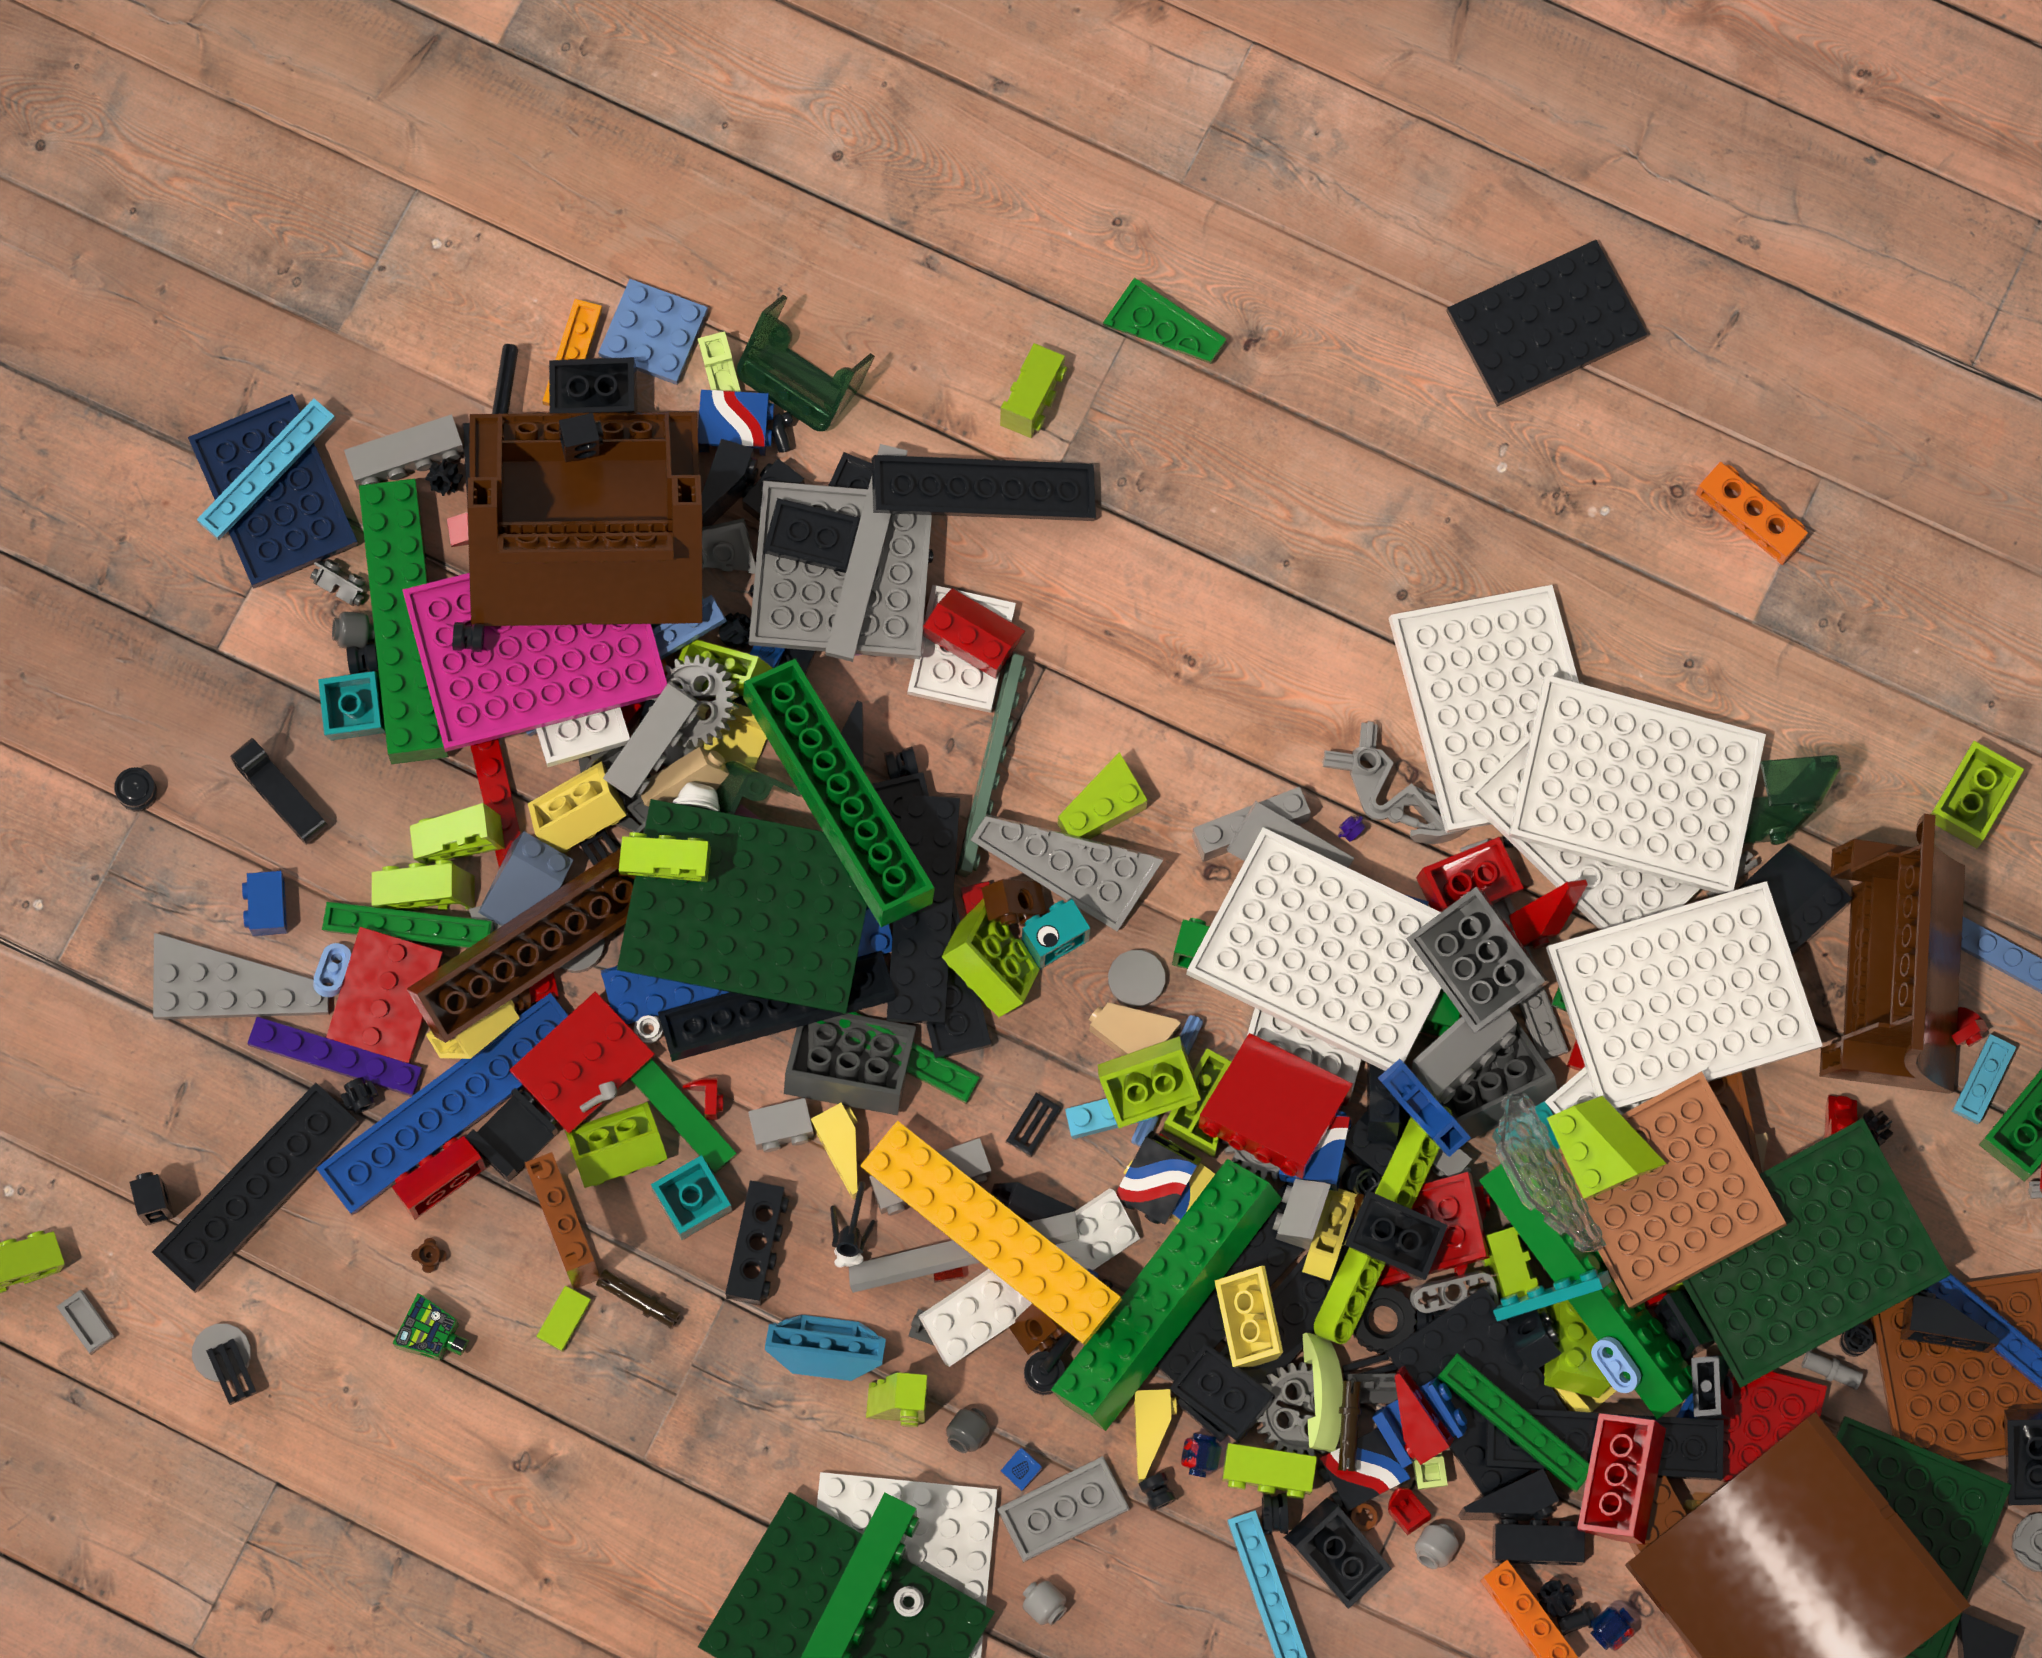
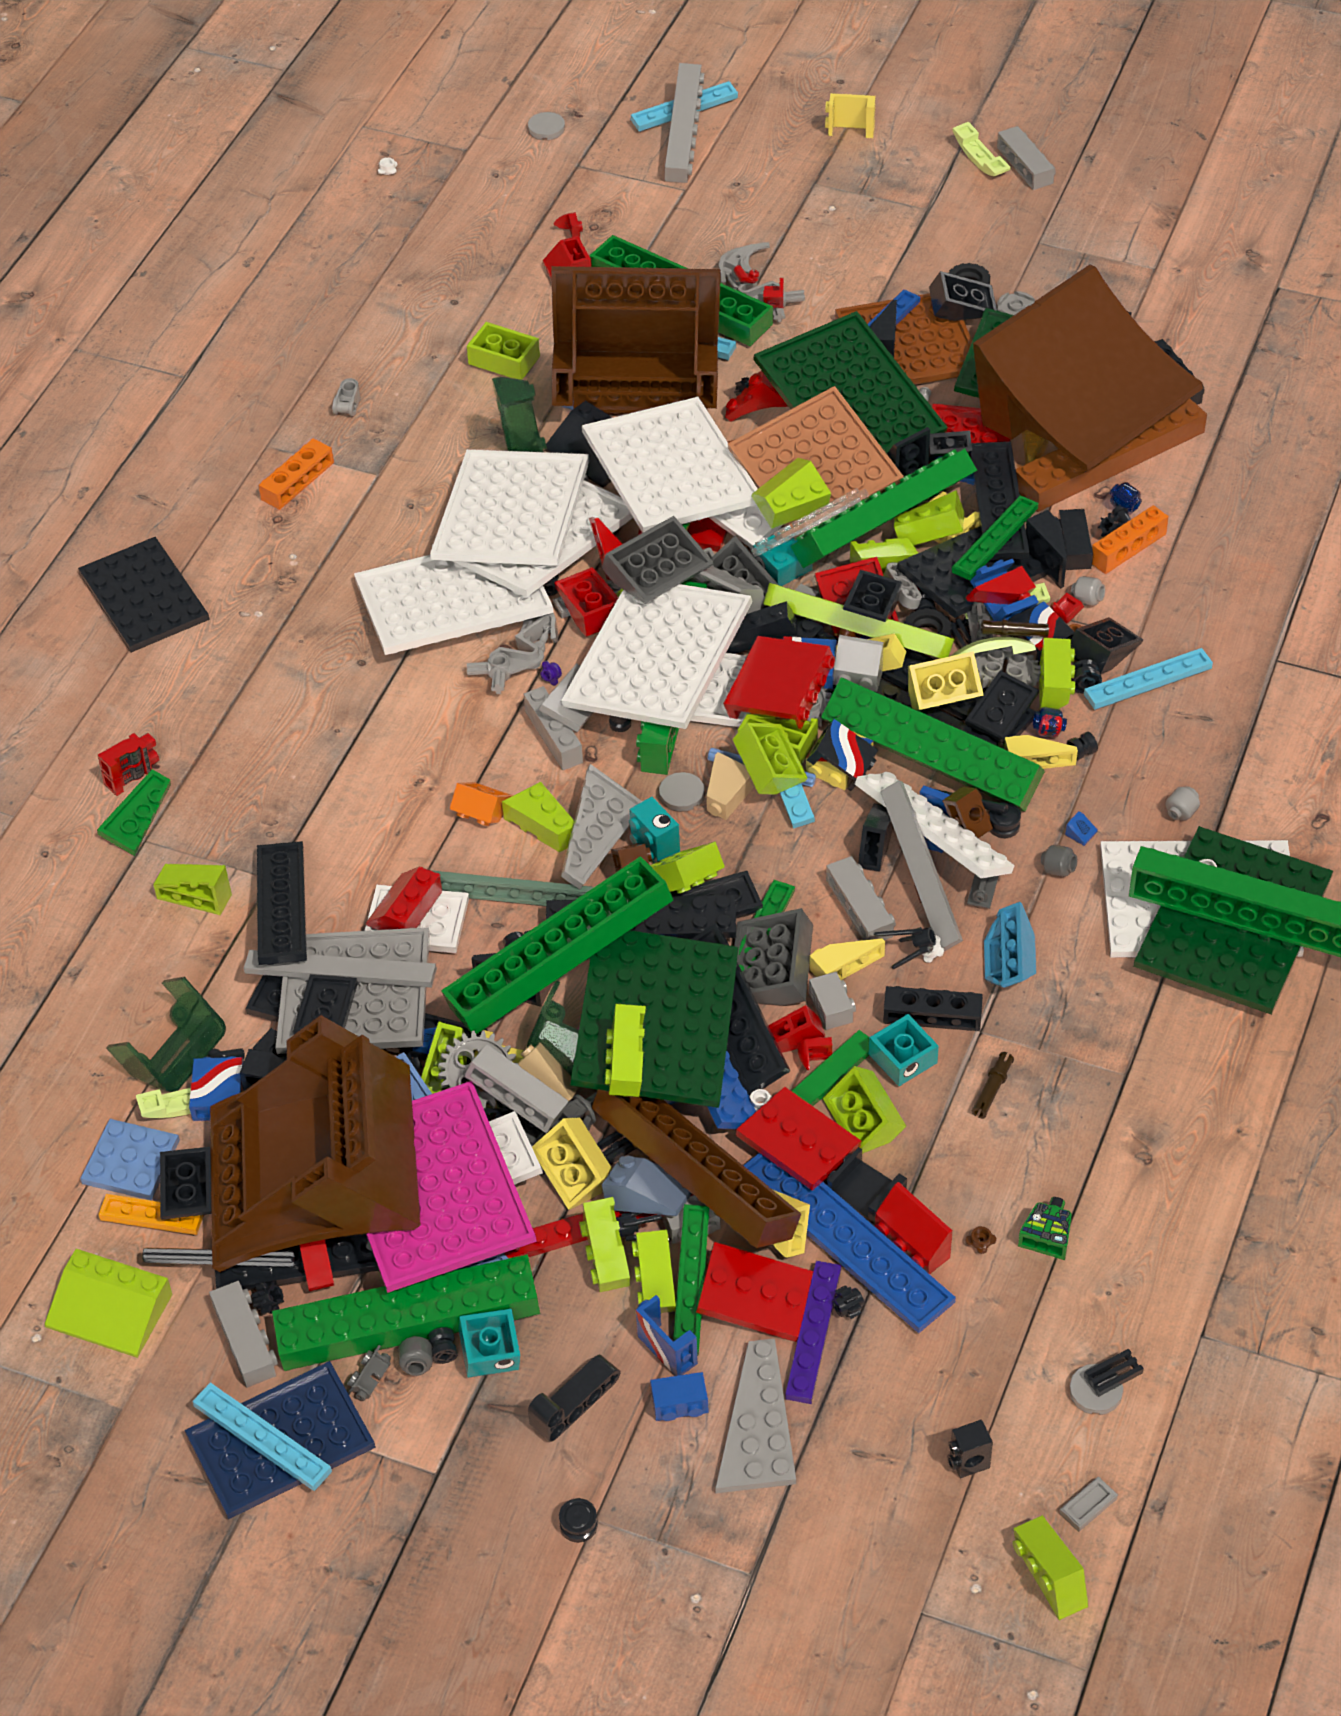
camera: 90 degrees left, 25 degrees down
black plate [152,1083,359,1293] -> none
light blue plate [313,943,351,997] -> none
black wheel [452,622,485,652] -> none
dark orange window [525,1152,601,1290] -> none
lime tile [536,1286,591,1352] -> none
black brick [559,413,604,463] -> none
light grey hand [580,1081,617,1113] -> none
white hat [673,782,720,812] -> none
yellow plate [860,1121,1122,1345] -> none
lime wedge [866,1372,928,1427] -> none
light grey tile [997,1456,1130,1563] -> none
black tile [1006,1092,1061,1158] -> none
blue arch [1378,1058,1471,1157] -> none
teal plate [1493,1269,1611,1321] -> none
black brick [1507,1309,1561,1372] -> none
red slope [1577,1413,1666,1545] -> none
light blue plate [1591,1337,1641,1393] -> none
none -> lime slope [44,1249,173,1358]
none -> red hips [97,733,159,796]
none -> light grey piece [332,378,361,417]
none -> orange slope [450,782,514,826]
none -> black plant [616,1212,671,1242]
none -> blue panel [636,1295,698,1376]
none -> red slope [768,1005,825,1053]

